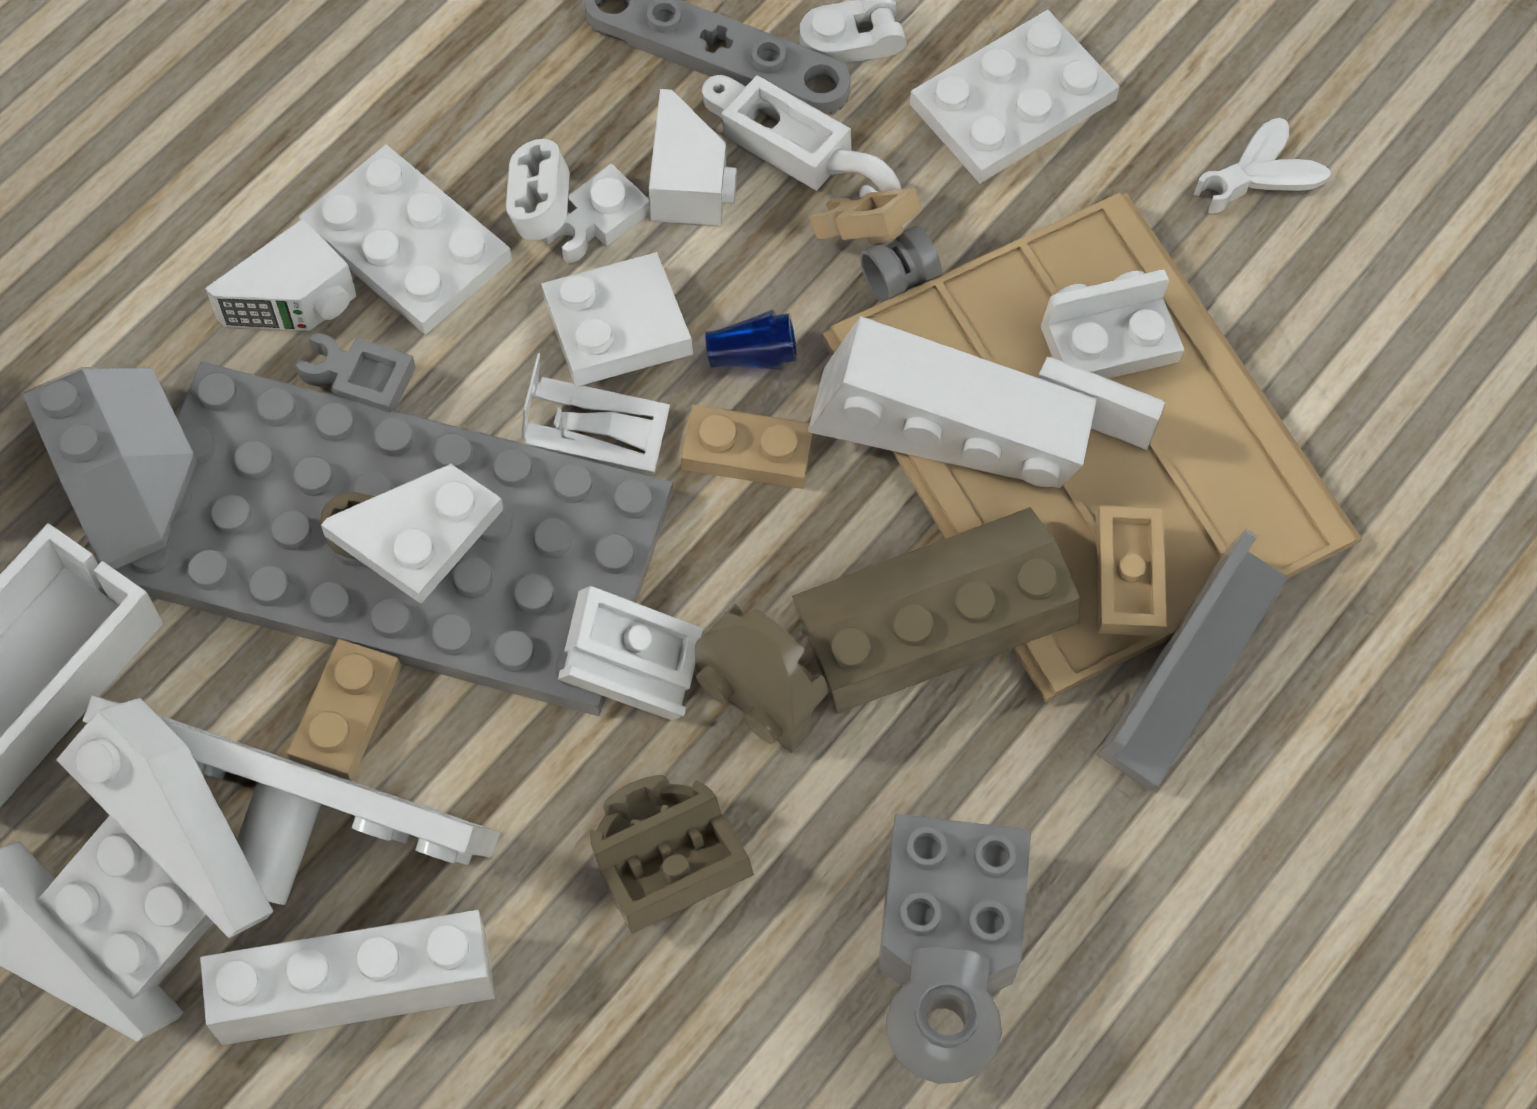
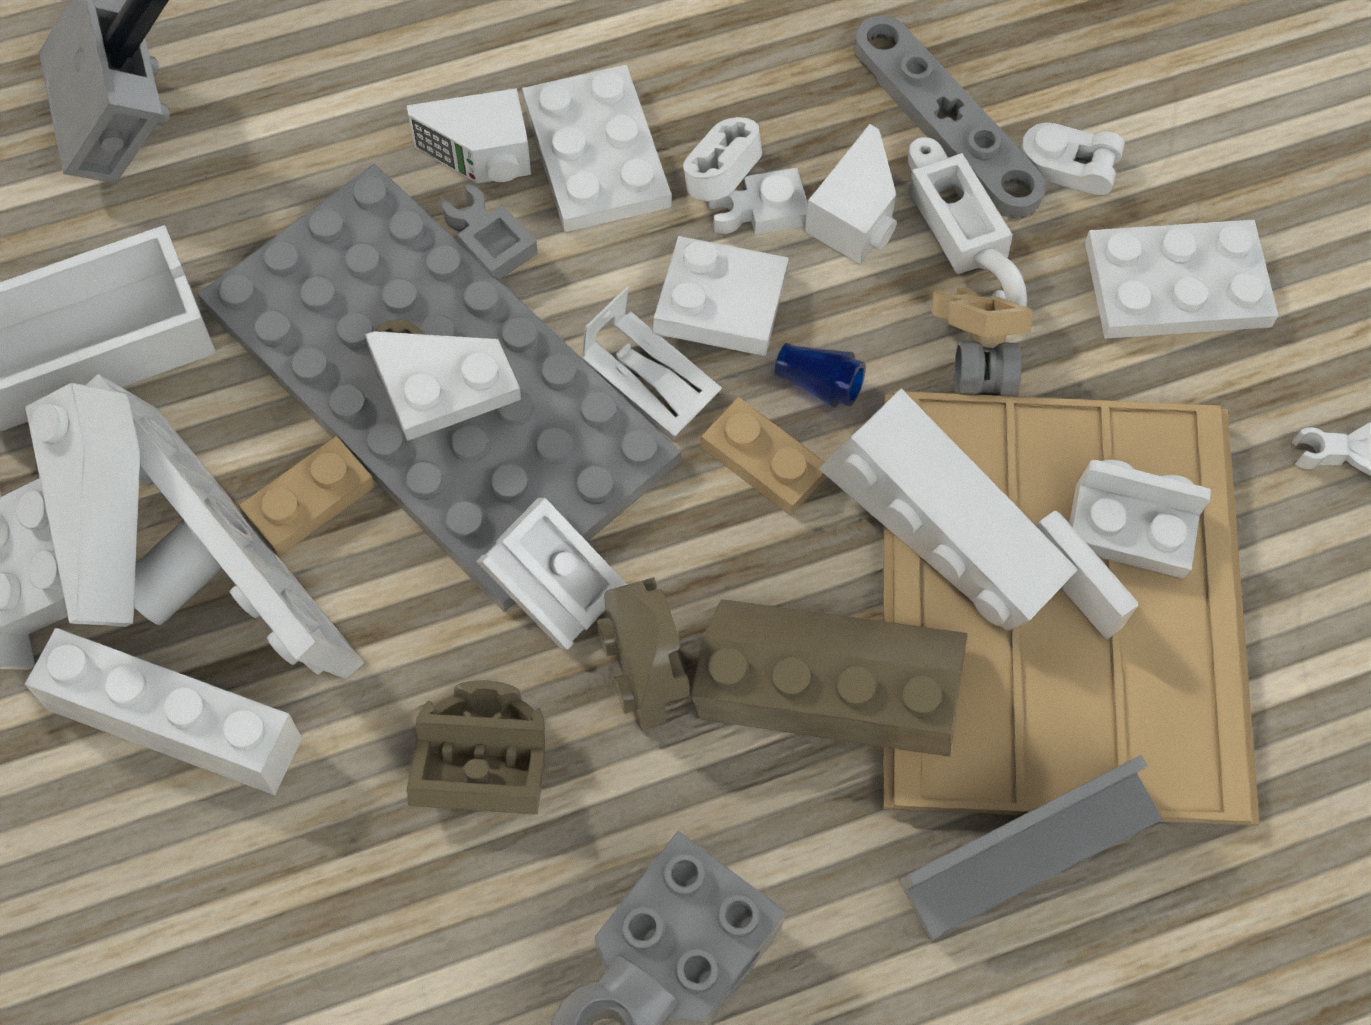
camera: 30 degrees right, 0 degrees up
light grey wedge [23,367,197,569] -> none
tan plate [1096,505,1167,636] -> none

